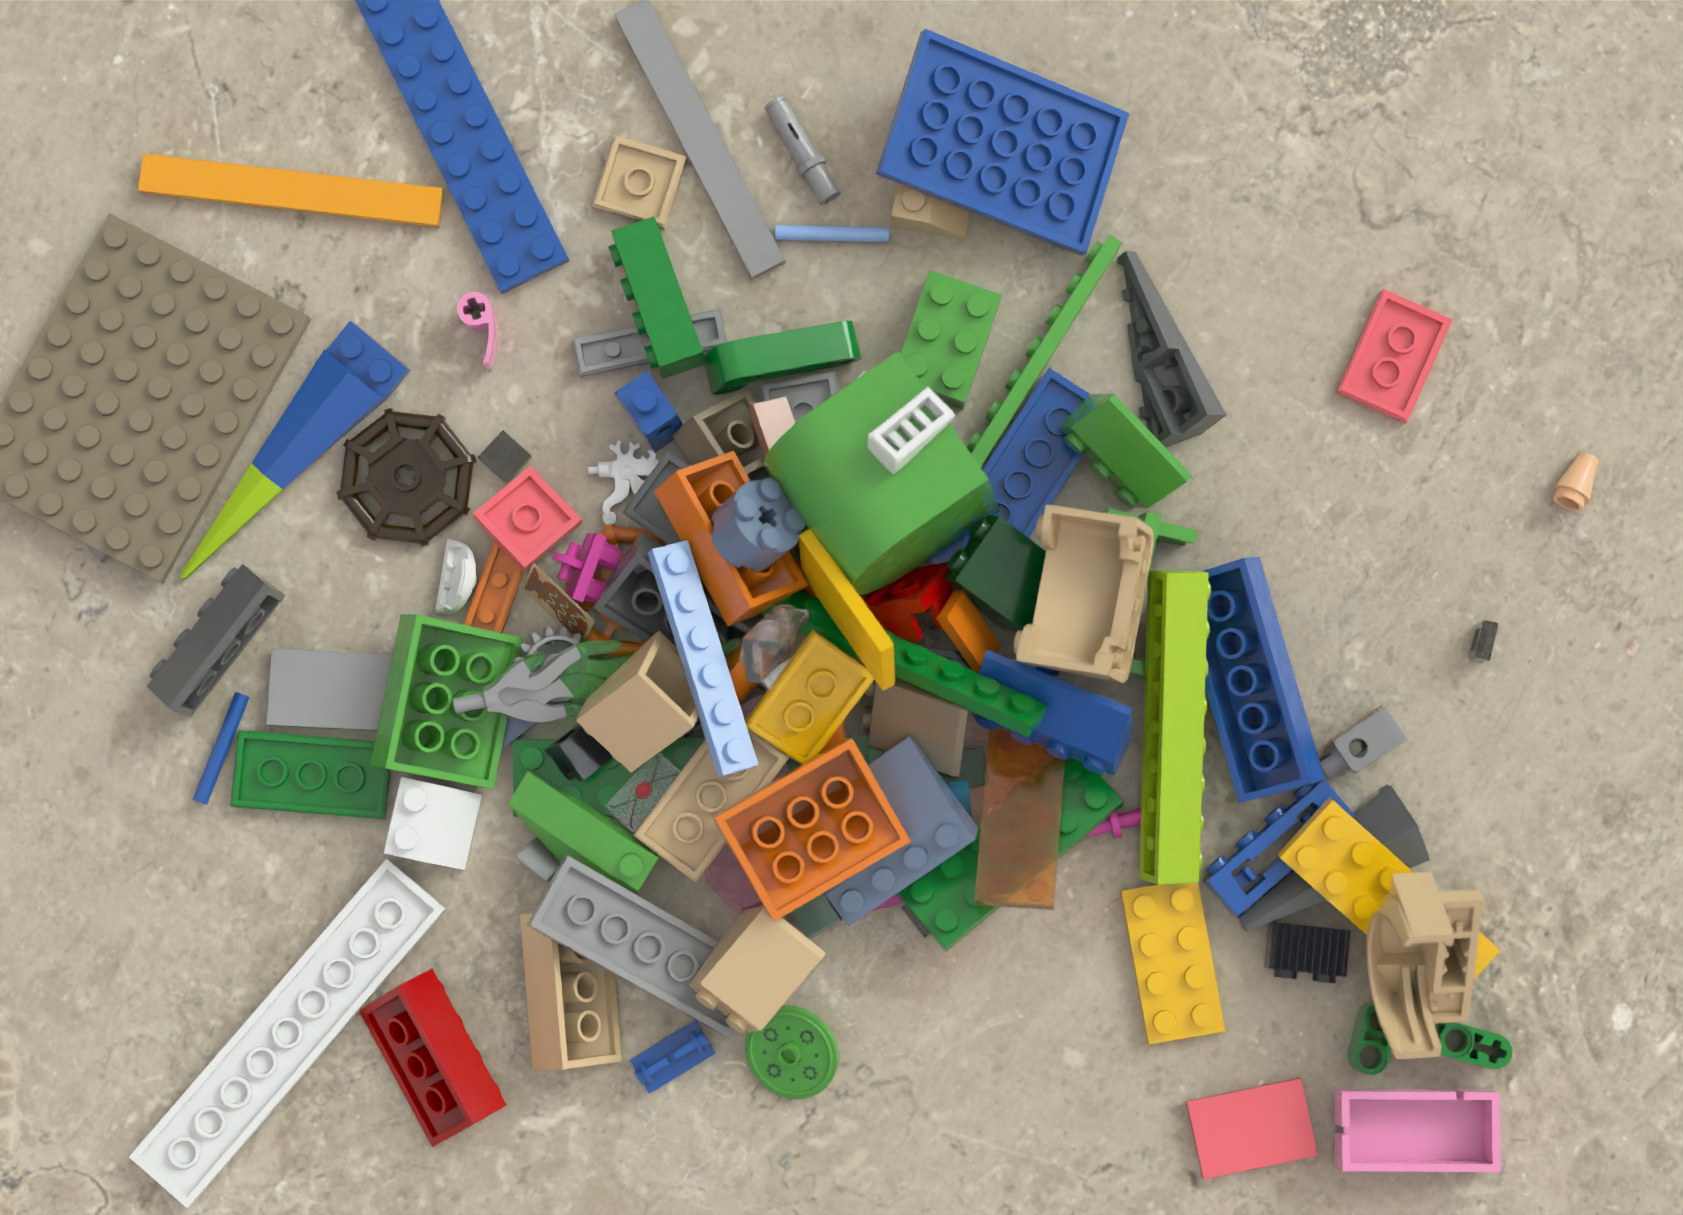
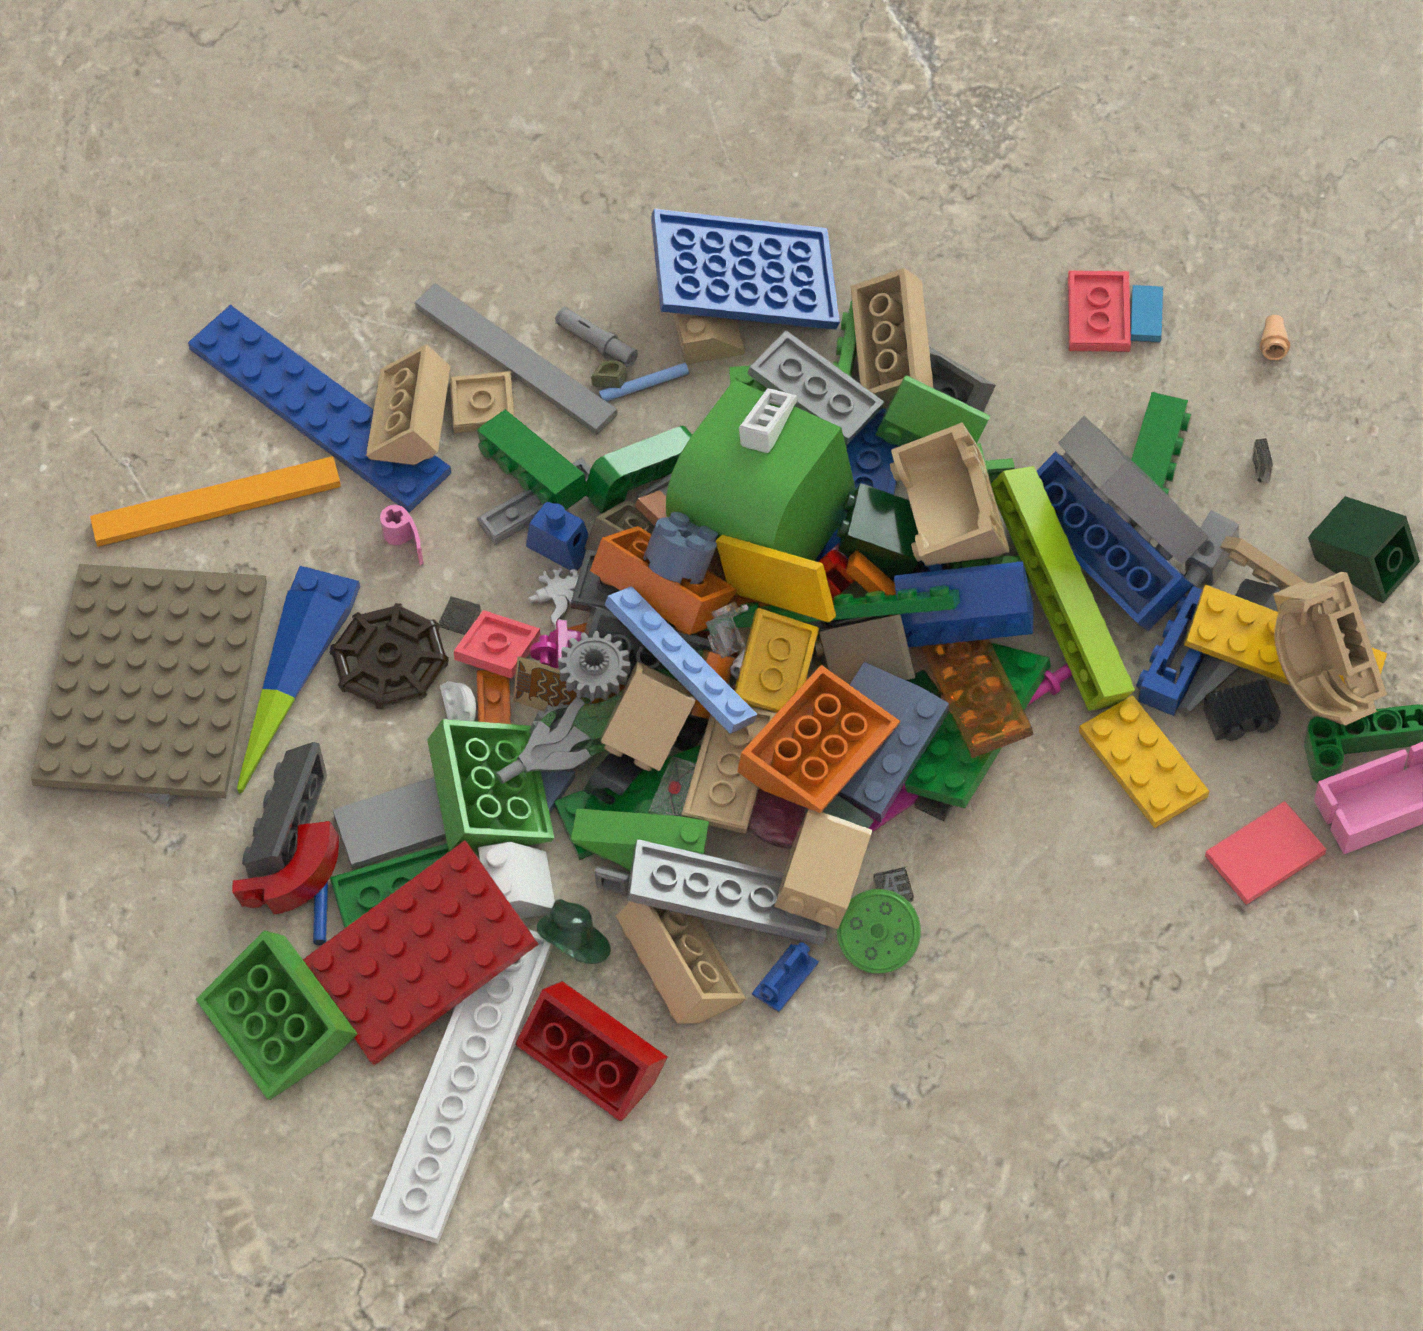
camera: 20 degrees left, 25 degrees down
none -> bright green slope [196,930,358,1100]
none -> red arch [232,821,339,915]
none -> red plate [303,840,539,1066]
none -> tan slope [366,344,450,465]
none -> clear green piece [537,899,611,964]
none -> light grey gear [558,631,630,701]
none -> olive tile [591,360,627,388]
none -> light grey plate [747,331,884,445]
none -> tan brick [851,268,933,408]
none -> clear smoke tile [873,867,914,902]
none -> light grey brick [1058,416,1209,564]
none -> dark azure tile [1131,285,1163,342]
none -> green brick [1131,392,1192,495]
none -> tan plate [1220,536,1307,590]
none -> dark green slope [1308,496,1420,603]

